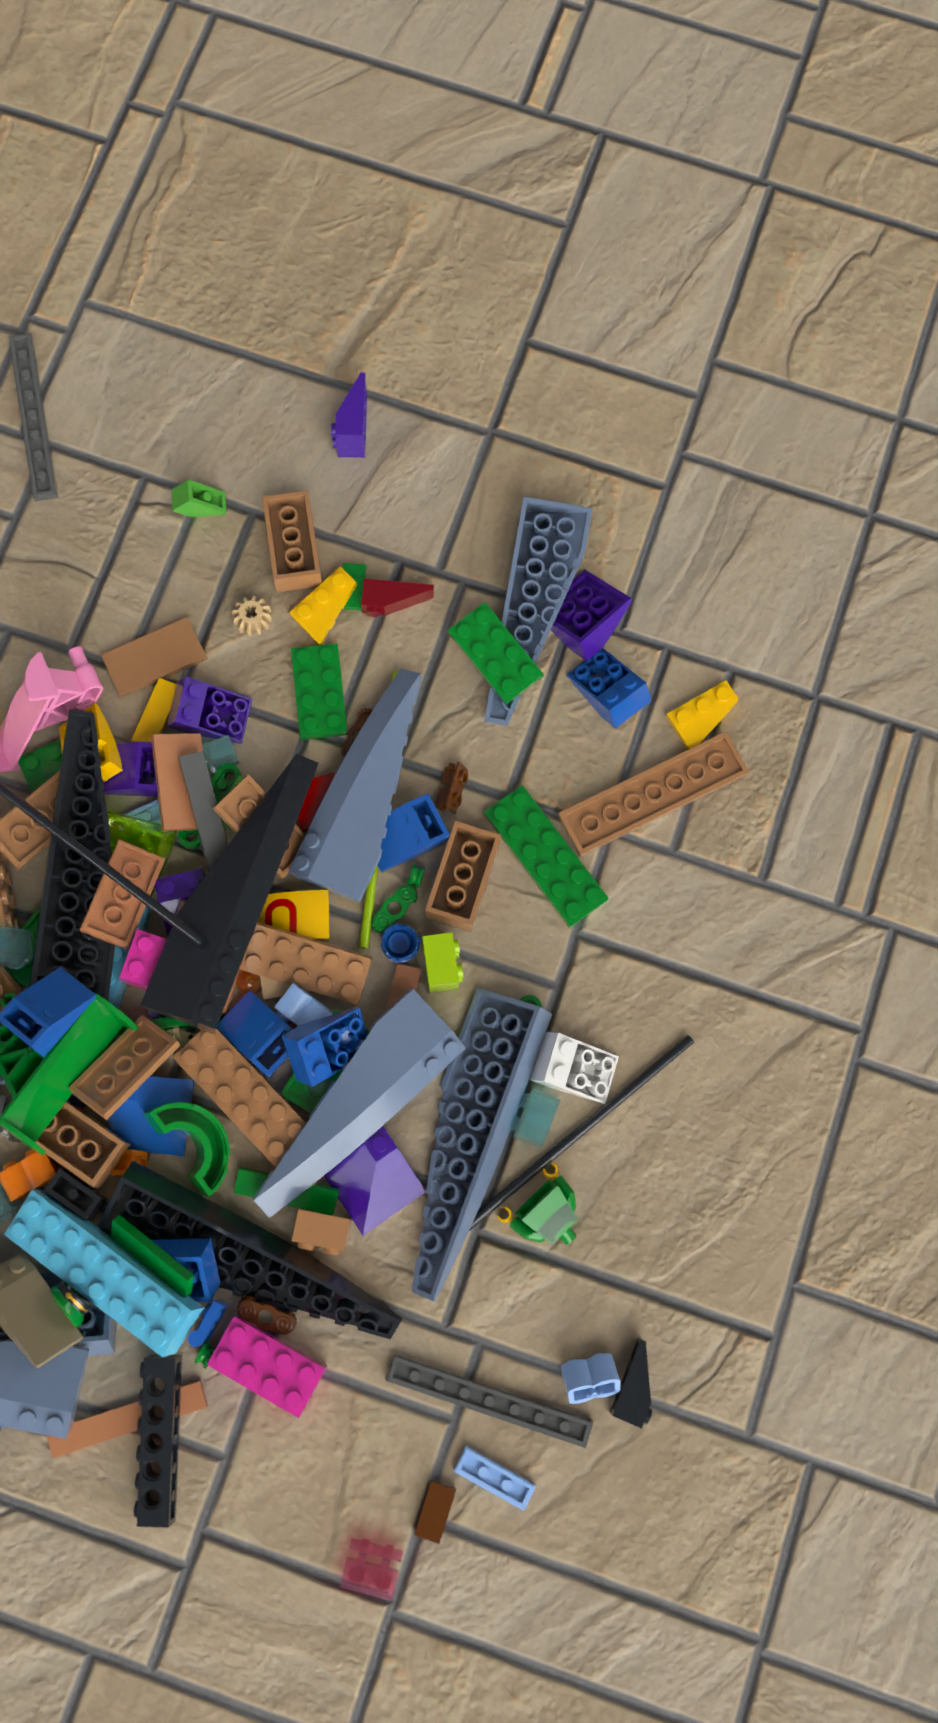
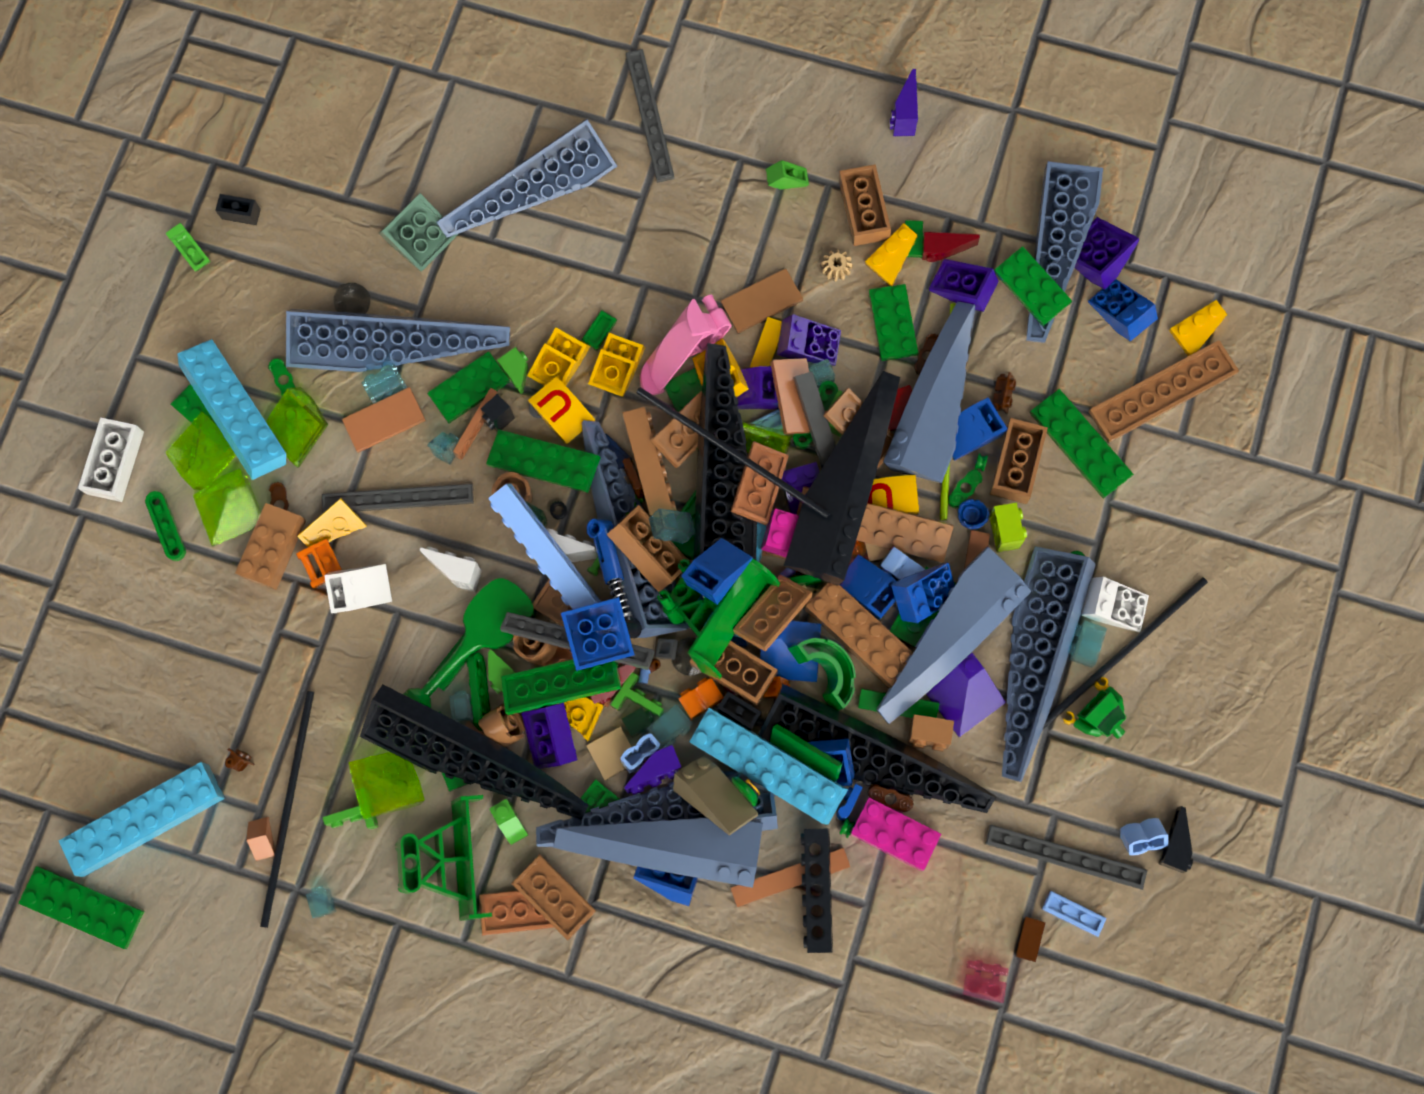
camera: 10 degrees right, 0 degrees up
none -> dark purple slope [929,259,999,312]

